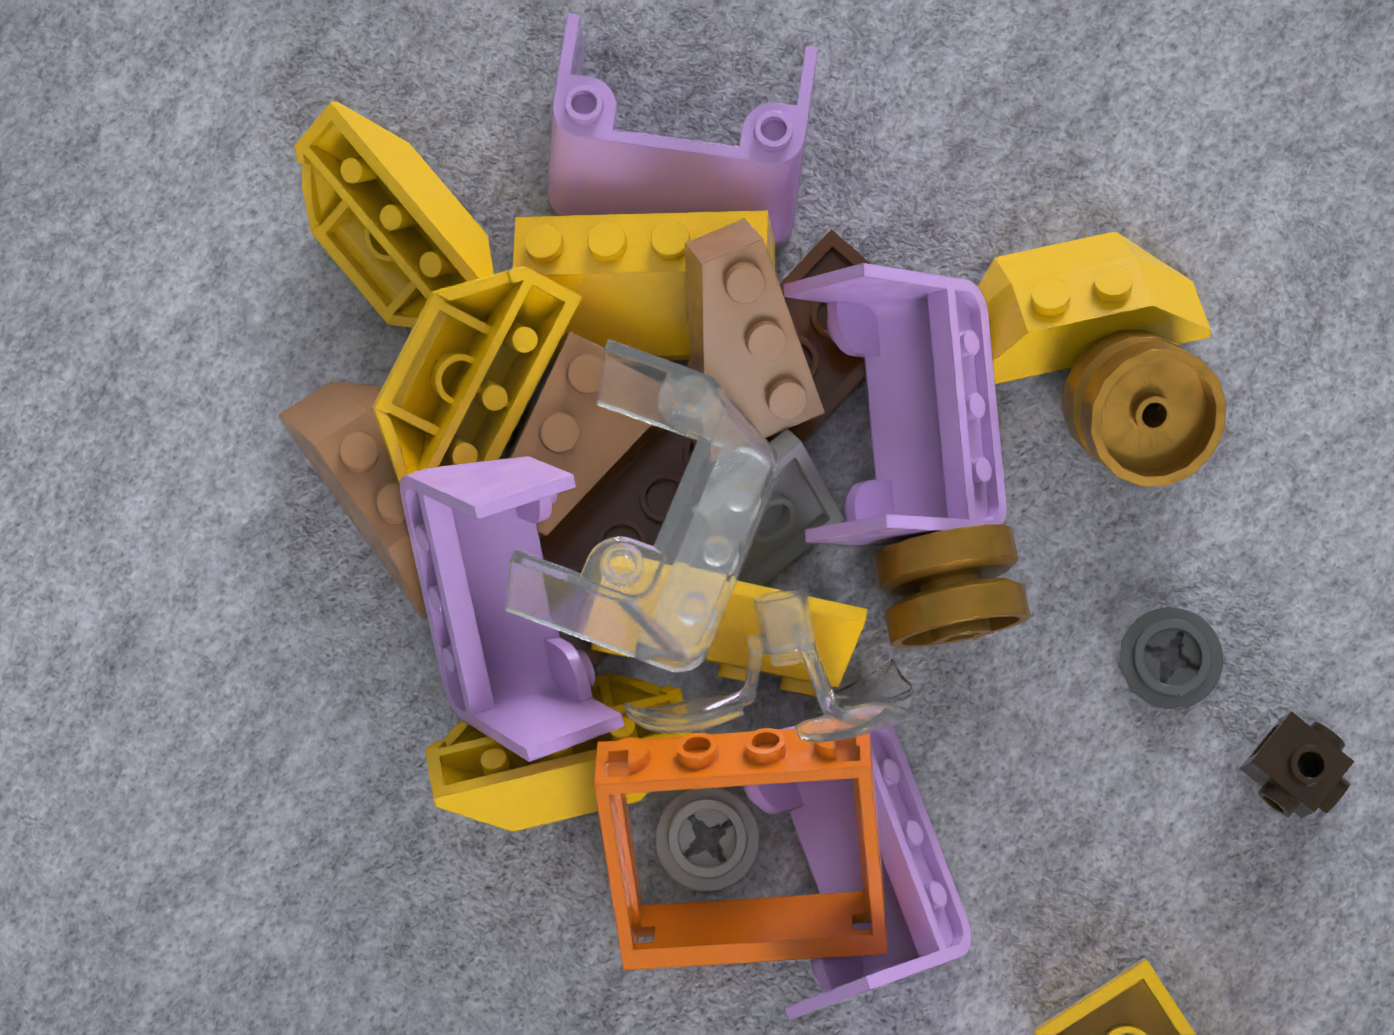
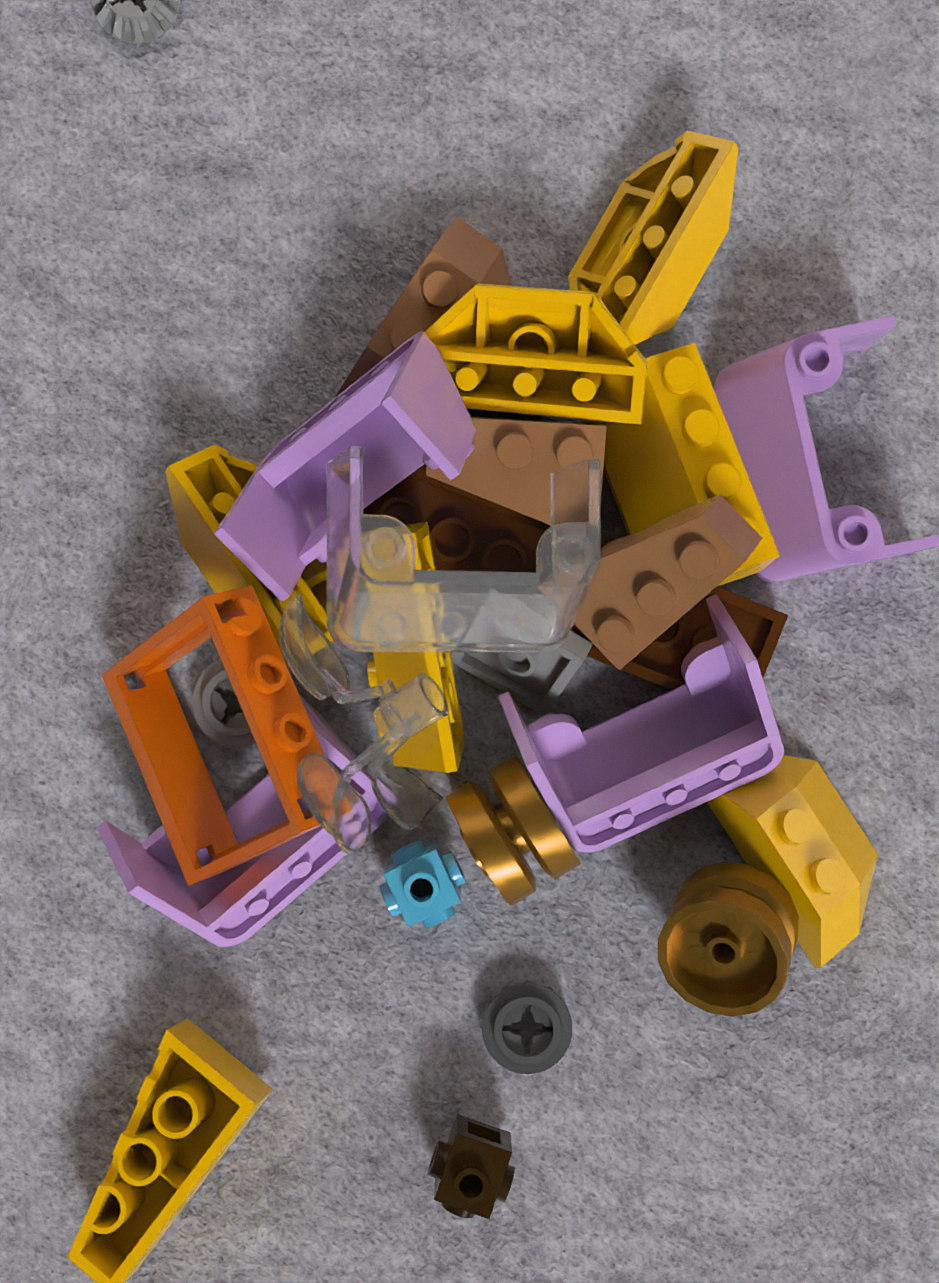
camera: 65 degrees right, 10 degrees up
none -> medium azure brick [379,840,466,928]

